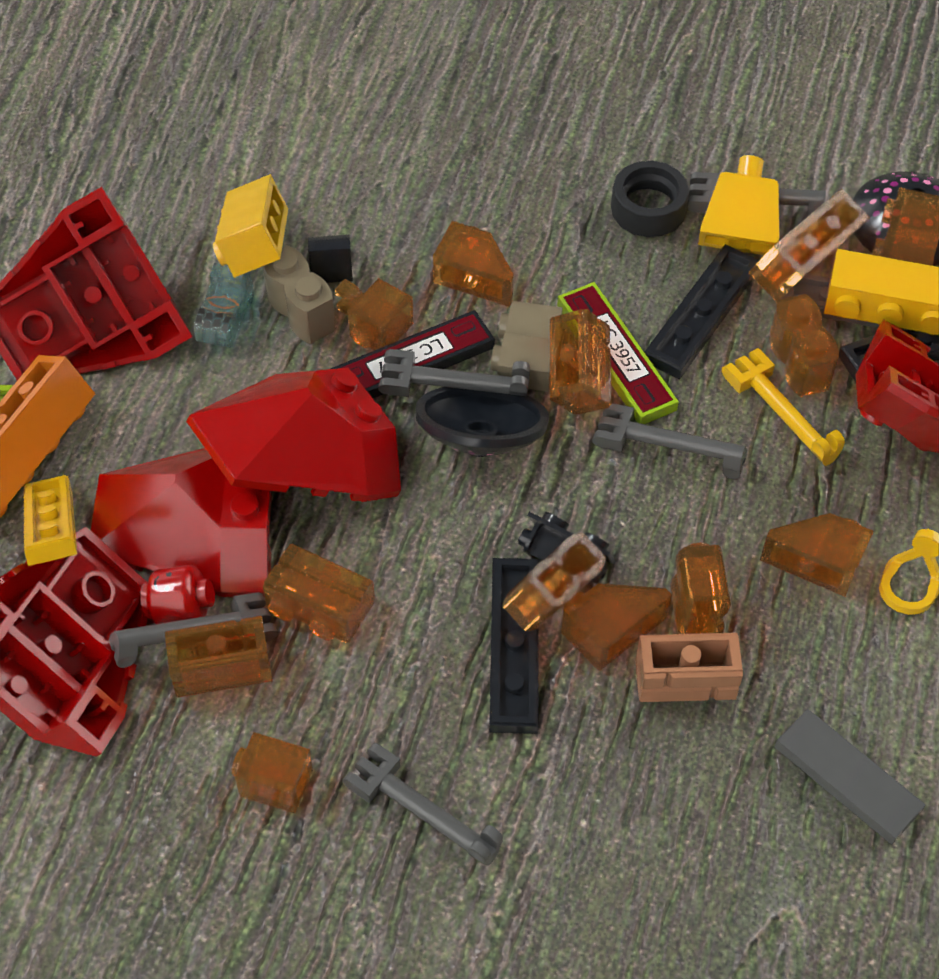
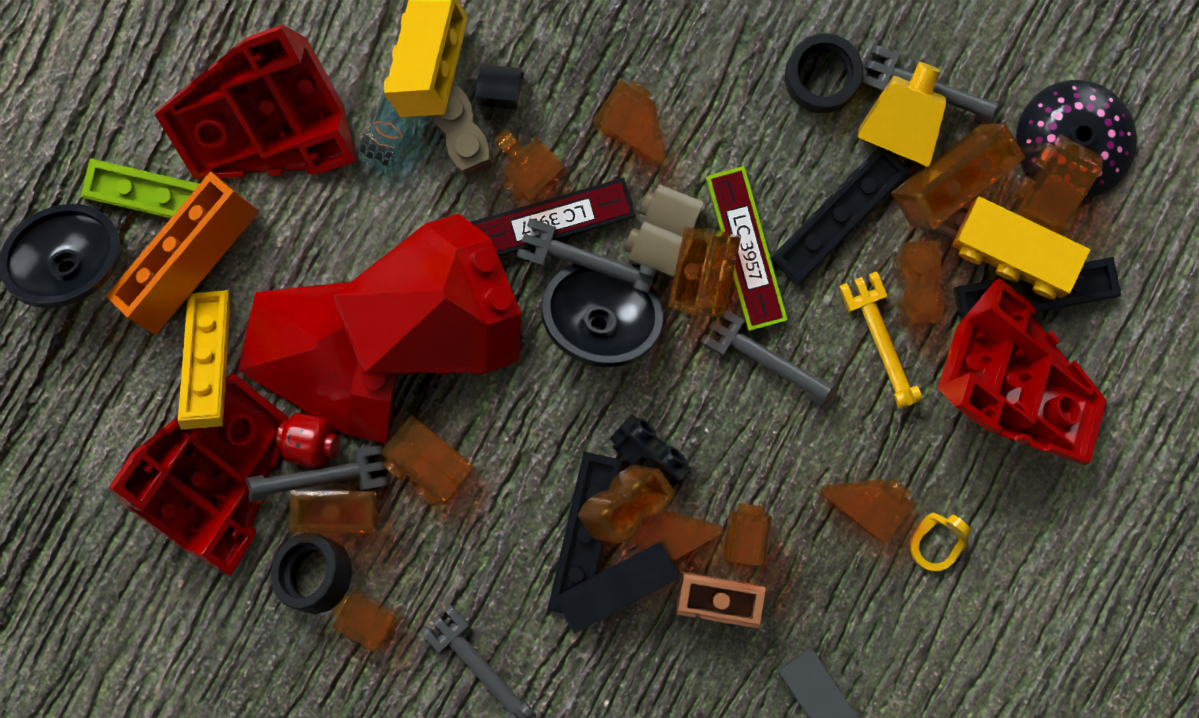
camera: 15 degrees right, 30 degrees up
none -> black tyre [270,532,352,615]
none -> black tile [555,540,682,633]

